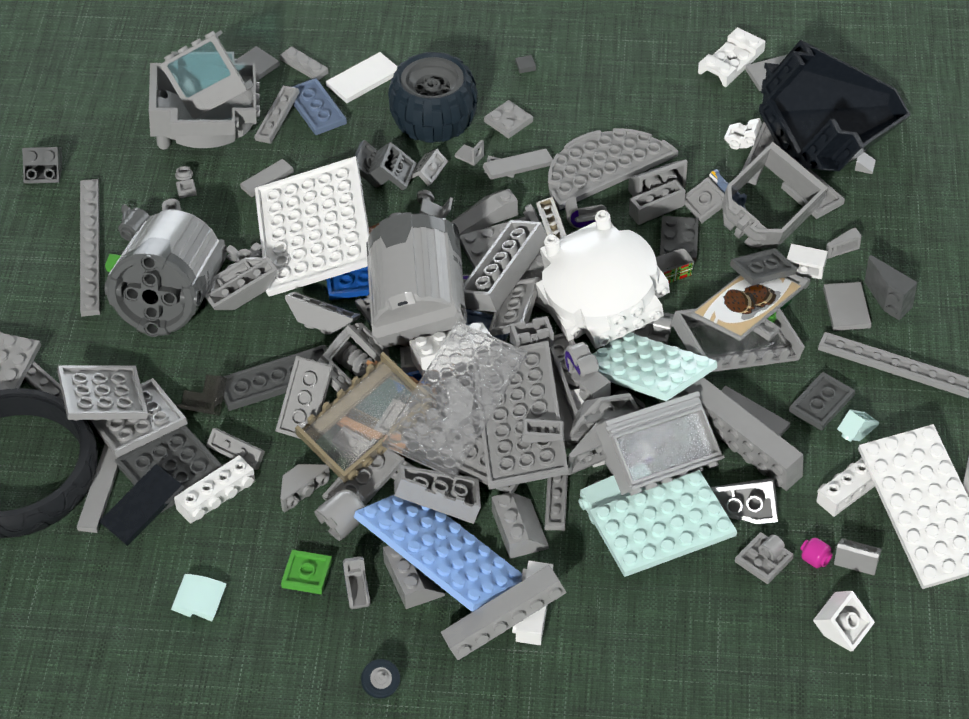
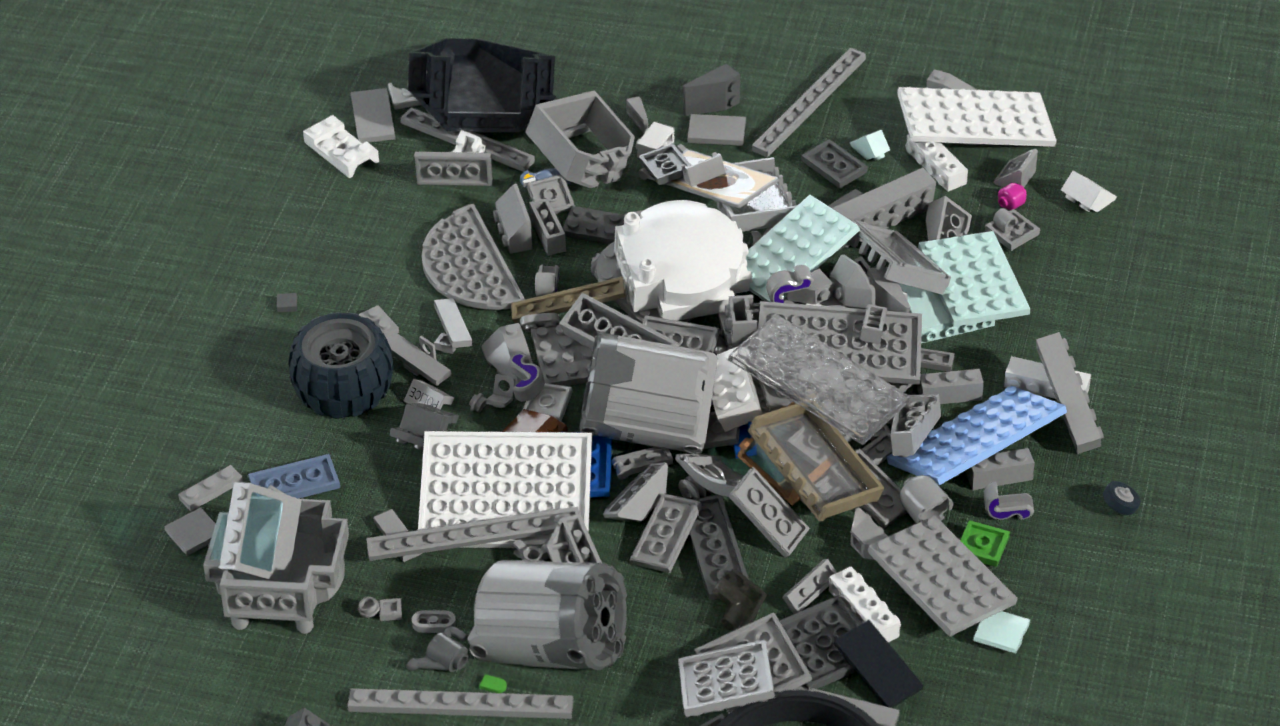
camera: 80 degrees left, 5 degrees down
white tile [326,52,397,103] -> none
none -> light grey plate [366,506,579,561]
none -> light grey tile [387,333,451,386]
none -> light grey tile [414,152,493,186]
none -> light grey animal [509,353,545,402]
none -> light grey tile [630,493,702,573]
none -> light grey hinge [681,152,725,187]
none -> light grey plate [867,515,1017,637]

